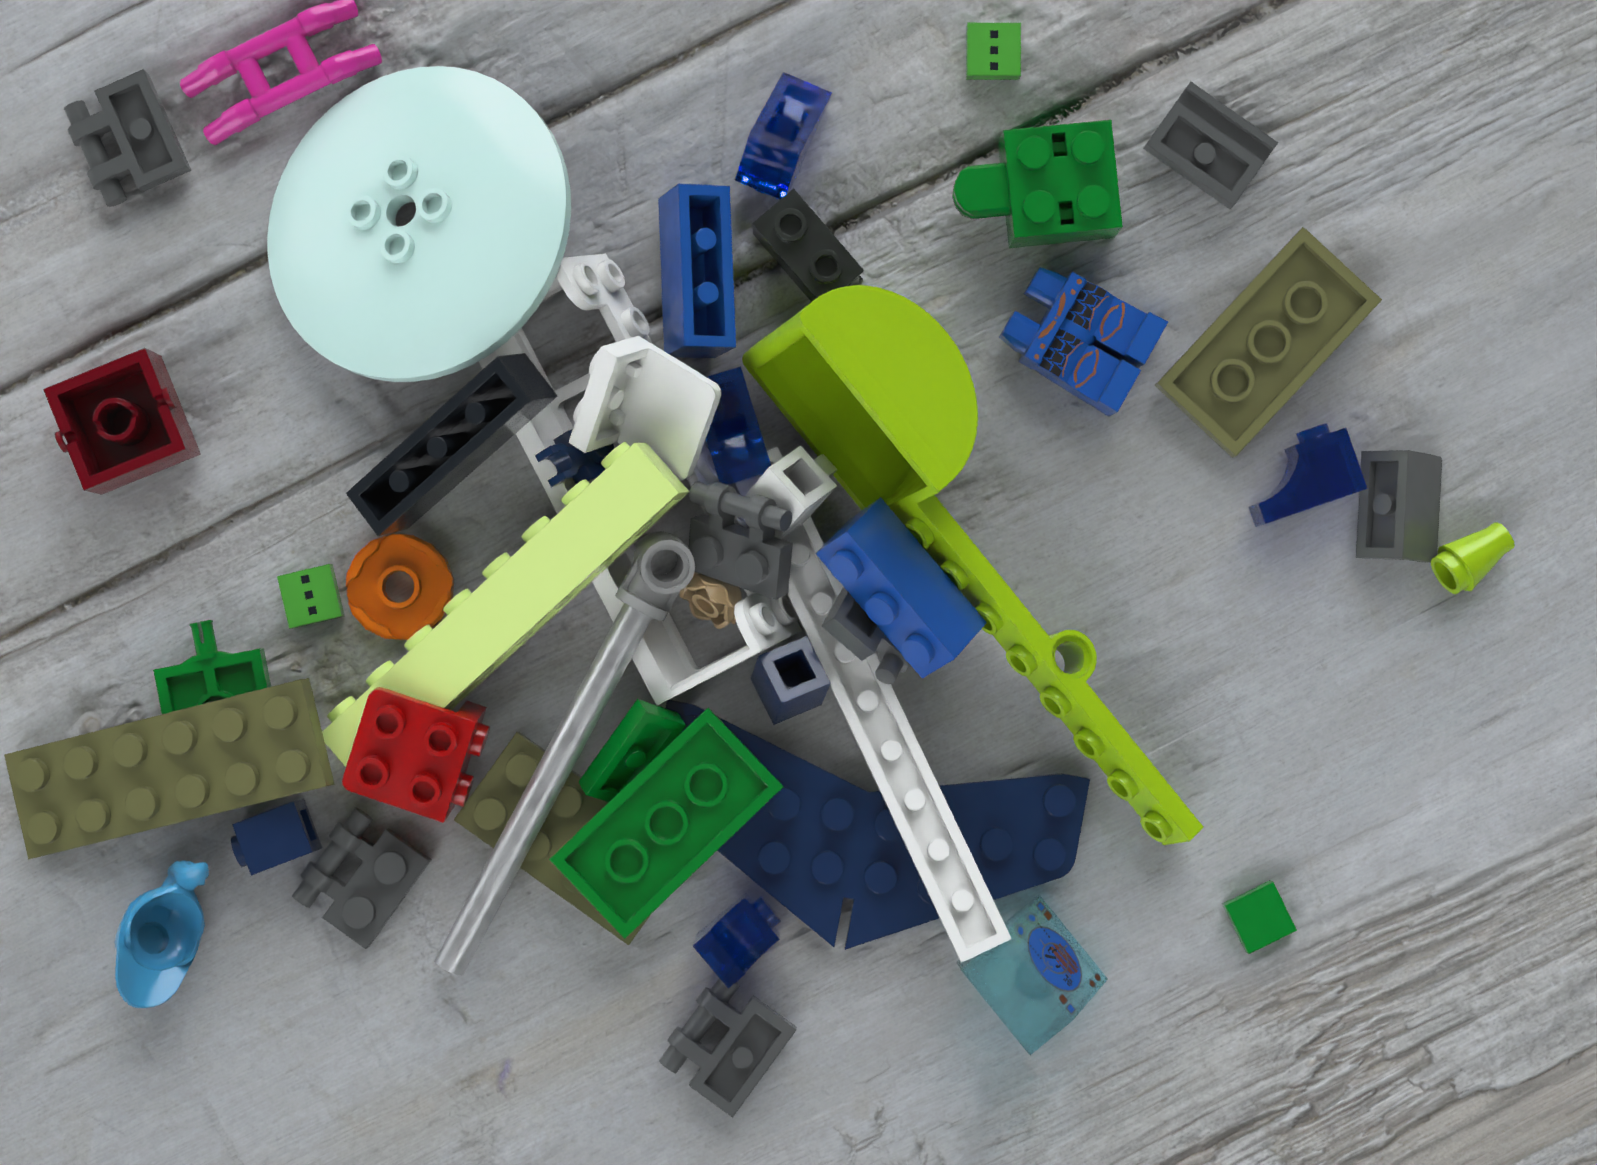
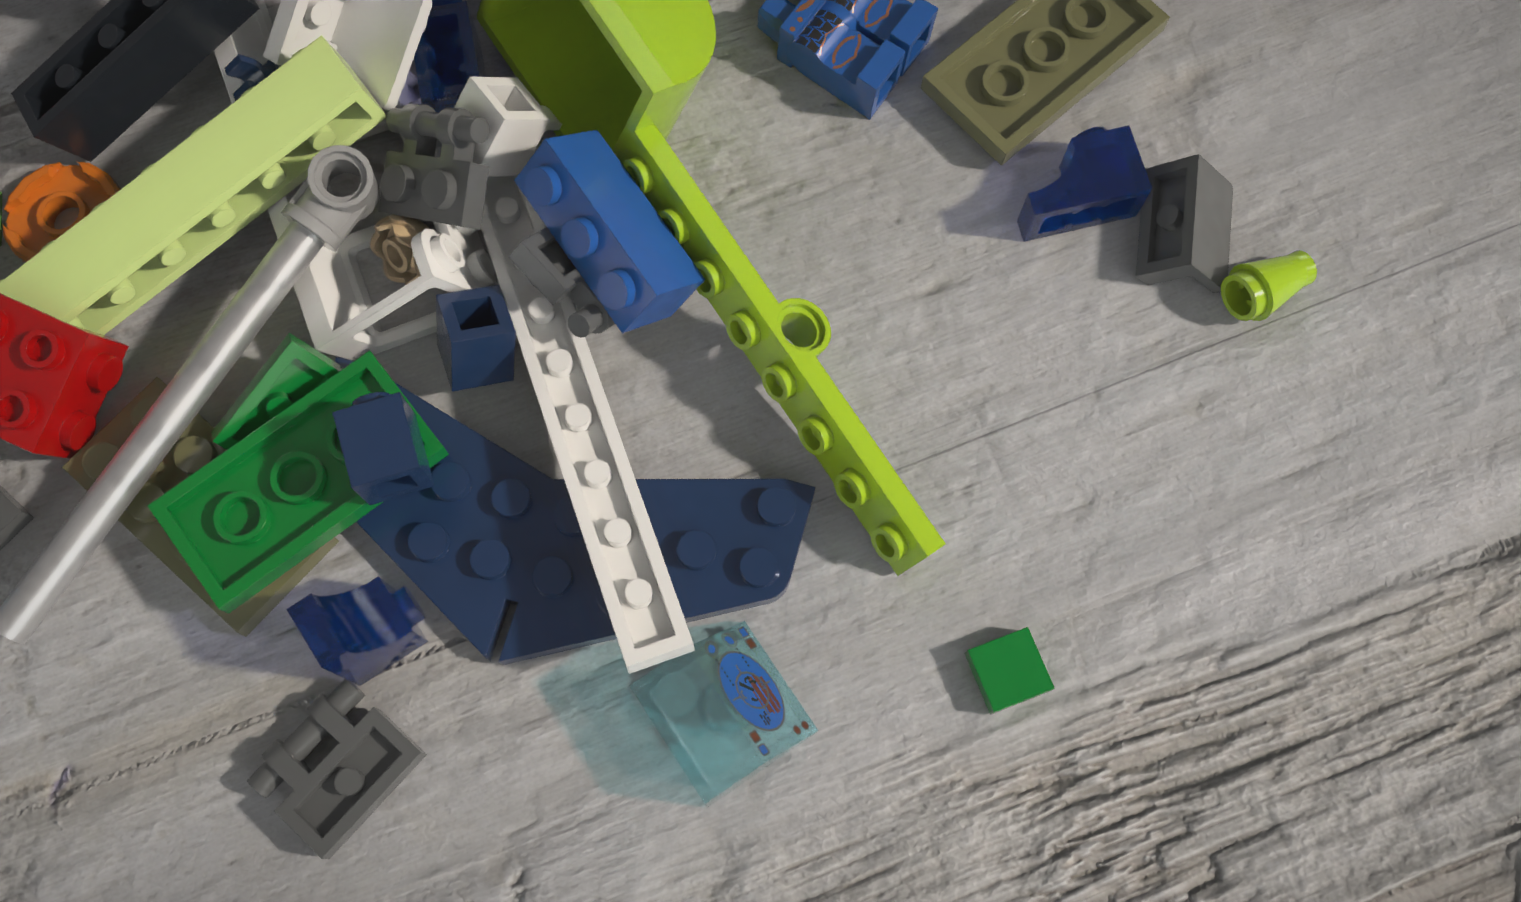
camera: 10 degrees right, 15 degrees down
none -> dark blue brick [332,392,435,505]

